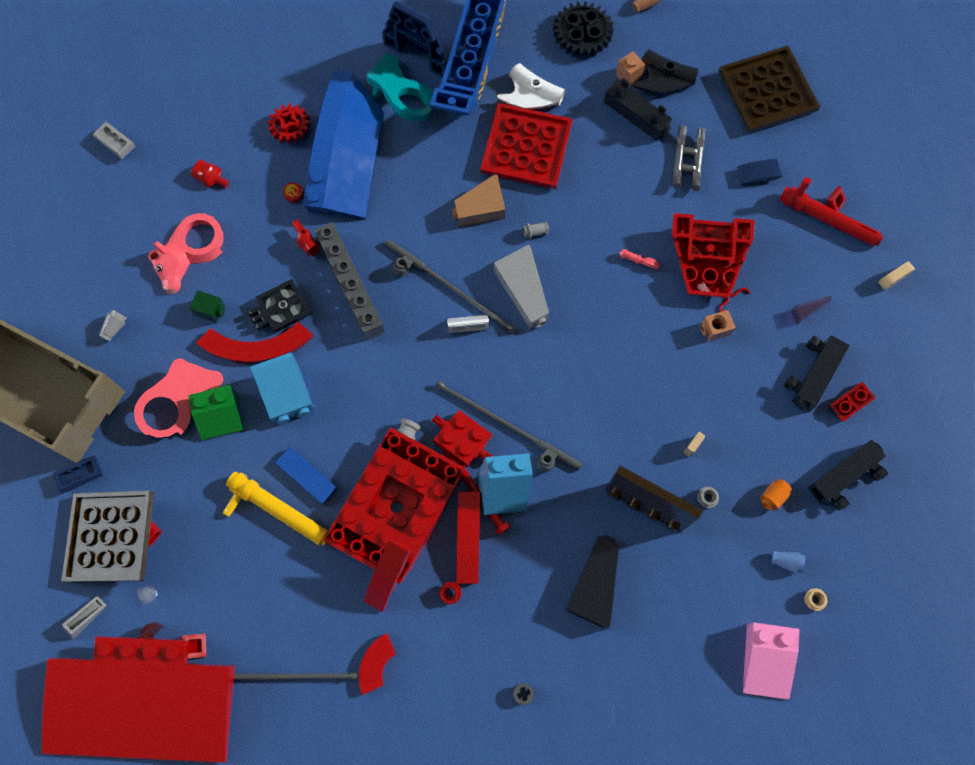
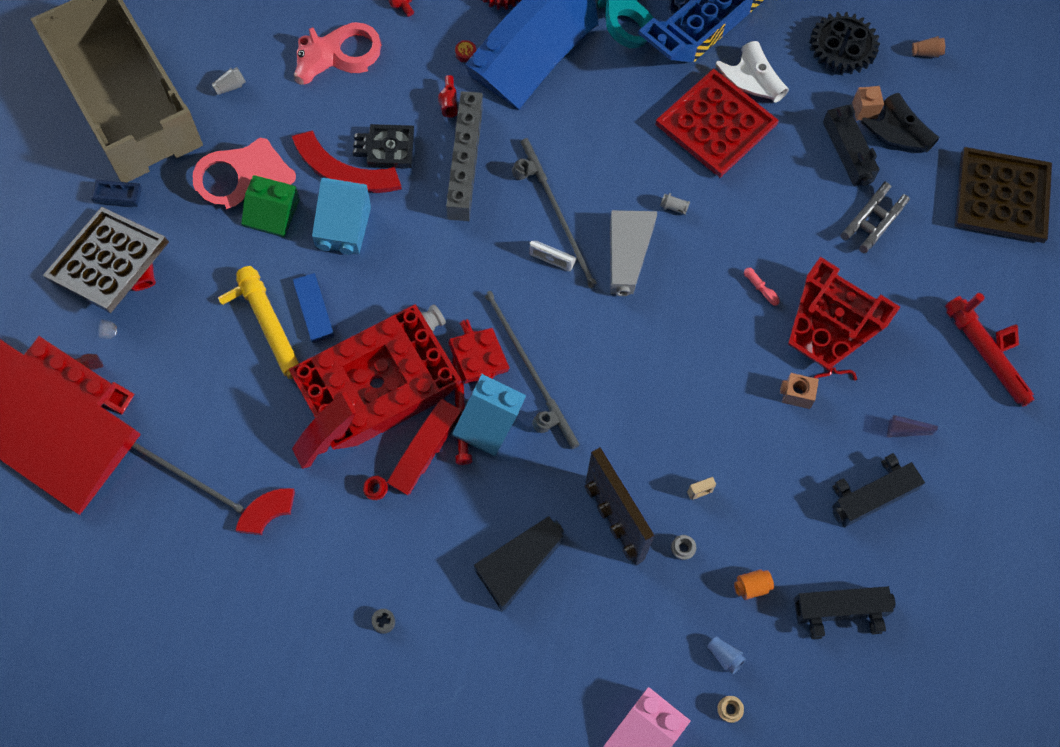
camera: 30 degrees right, 5 degrees down
light grey piece [62,596,107,640] -> none
dark green brick [189,290,225,323] -> none
medium nougat slope [452,175,505,227] -> none
dark blue slope [737,159,782,186] -> none
red slope [829,382,876,422] -> none
tan beam [878,261,915,290] -> none

